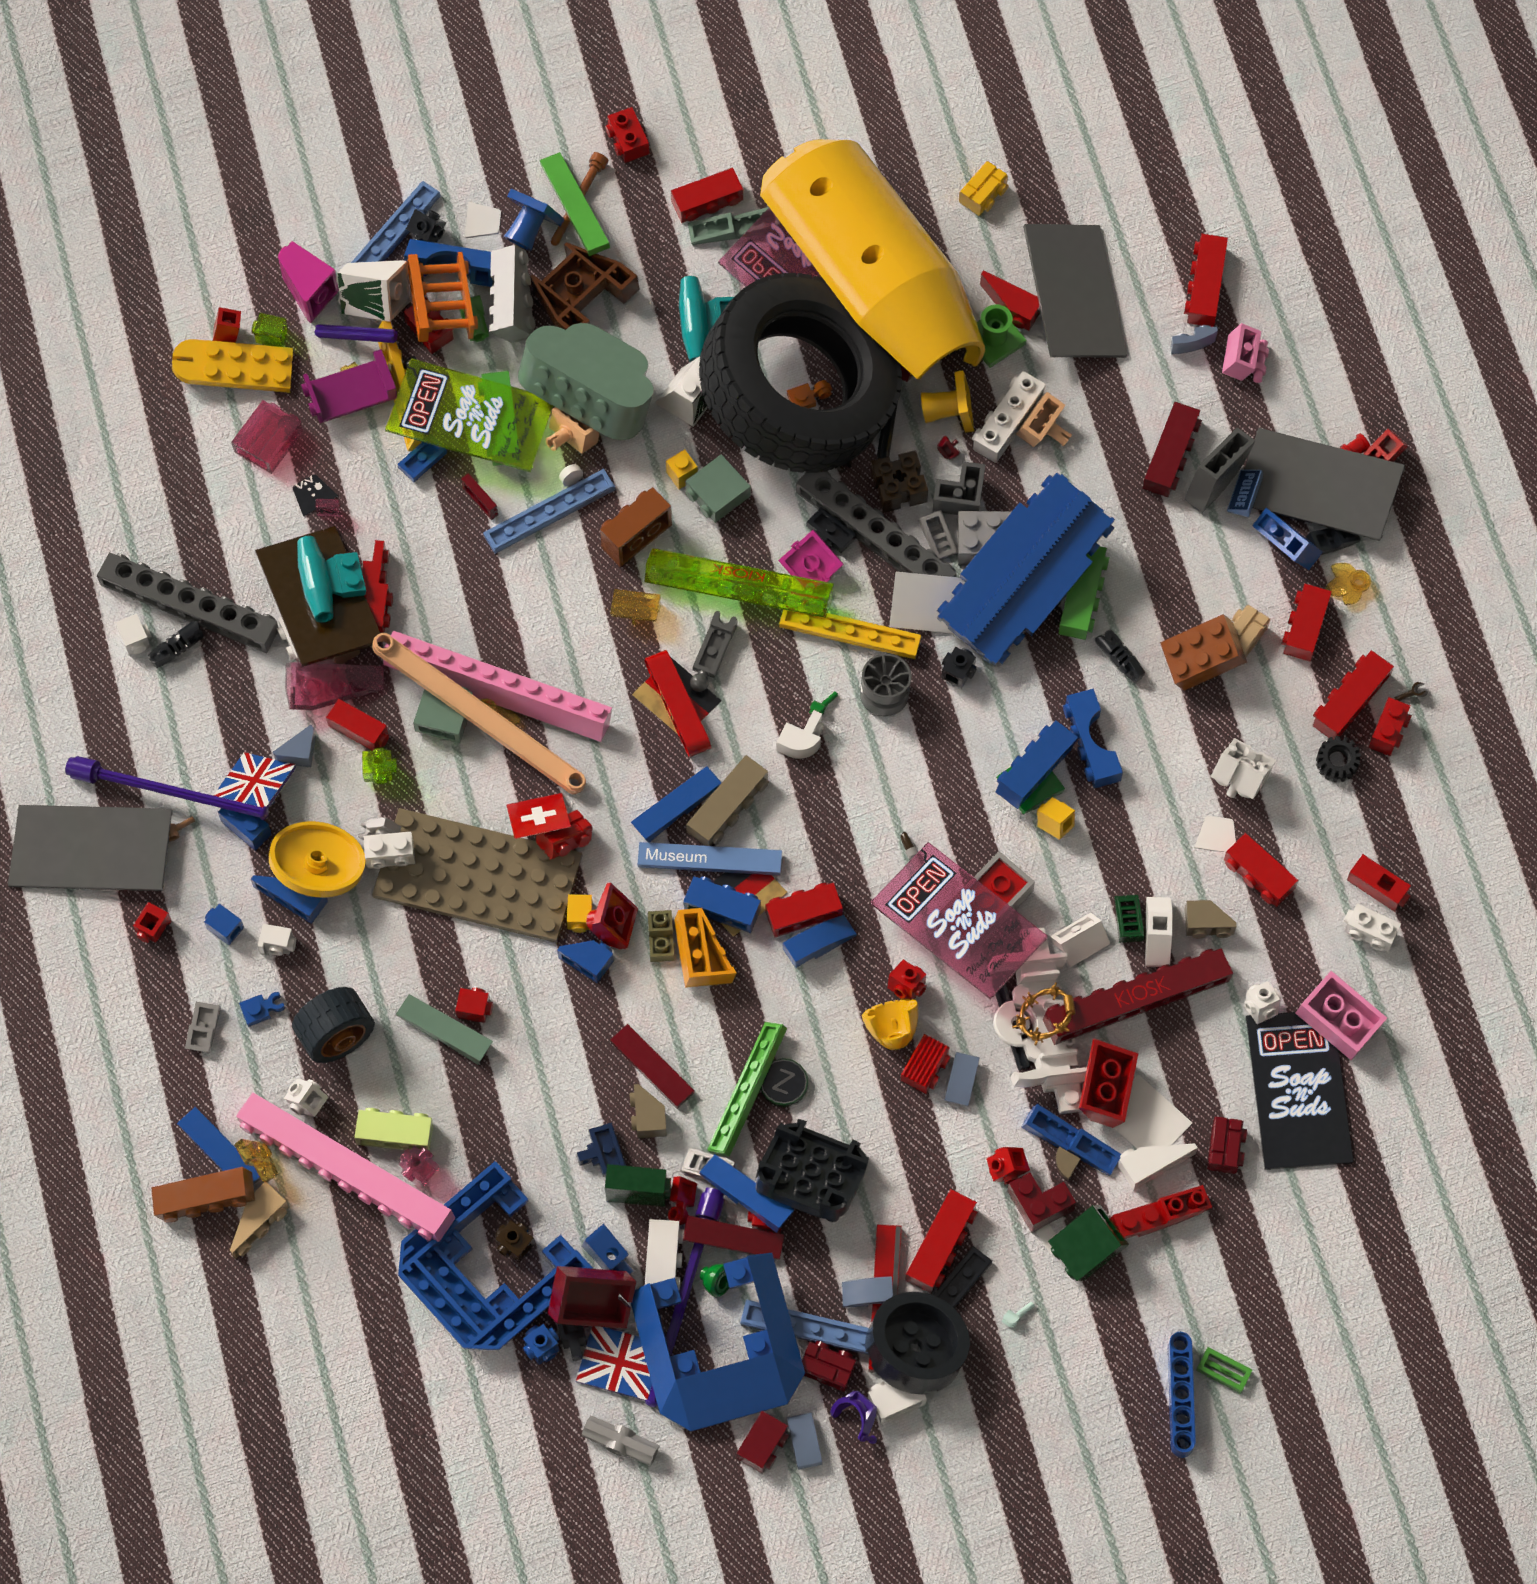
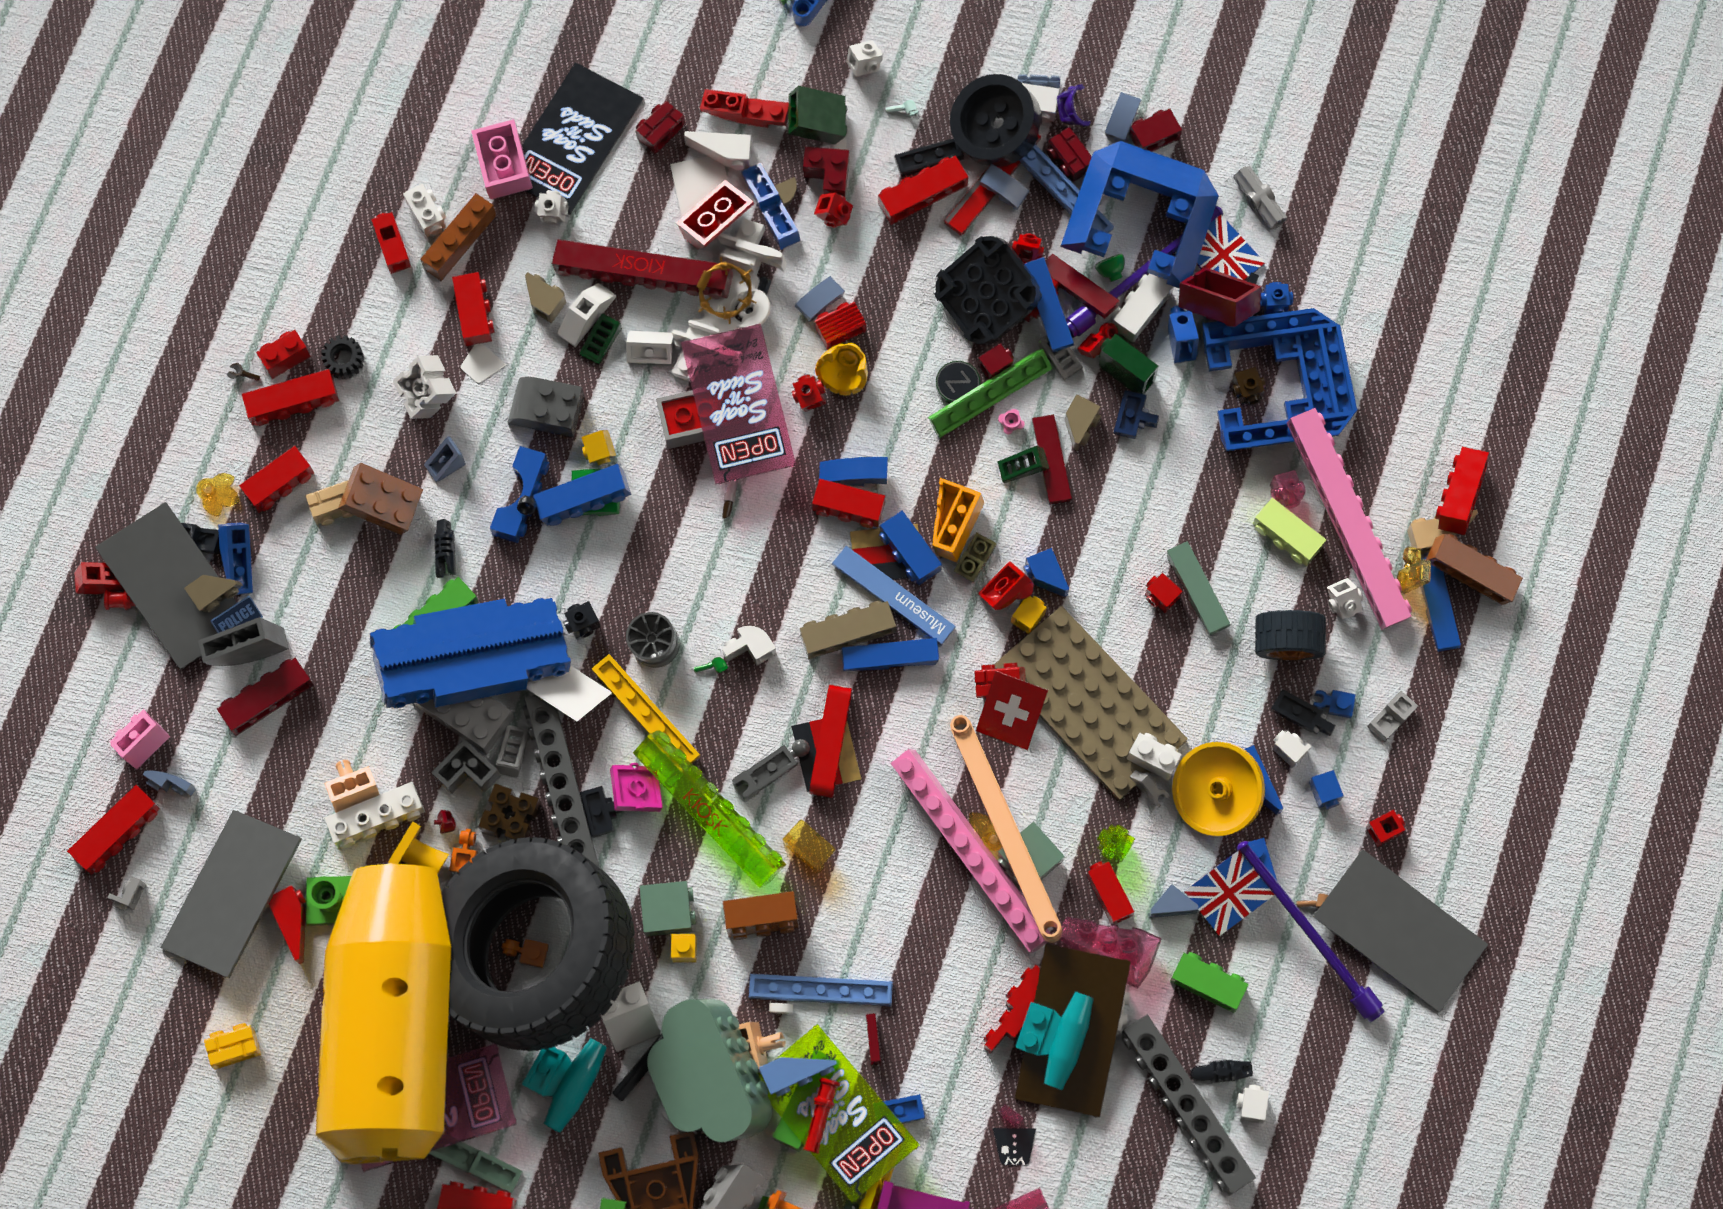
camera: 145 degrees left, 5 degrees up
none -> light grey bracket [108,877,146,911]
none -> dark tan slope [184,575,243,613]
none -> dark orange brick [420,193,496,281]
none -> sand blue slope [424,436,466,482]
none -> orange plate [449,829,478,873]
none -> dark grey brick [507,377,584,438]
none -> black hinge [517,495,536,515]
none -> black axle [612,1033,663,1101]
none -> medium blue slope [759,1057,837,1097]
none -> red pin [803,1077,840,1154]
none -> white brick [847,41,883,77]
none -> dark red brick [978,343,1014,380]
none -> dark green slope [997,446,1049,483]
none -> bright pink plate [998,409,1025,434]
none -> red brick [1012,234,1044,263]
none -> sand blue axle [1017,74,1060,88]
none -> bright green brick [1170,952,1249,1013]
none -> black hinge [1270,689,1336,736]
none -> red brick [1435,447,1489,535]

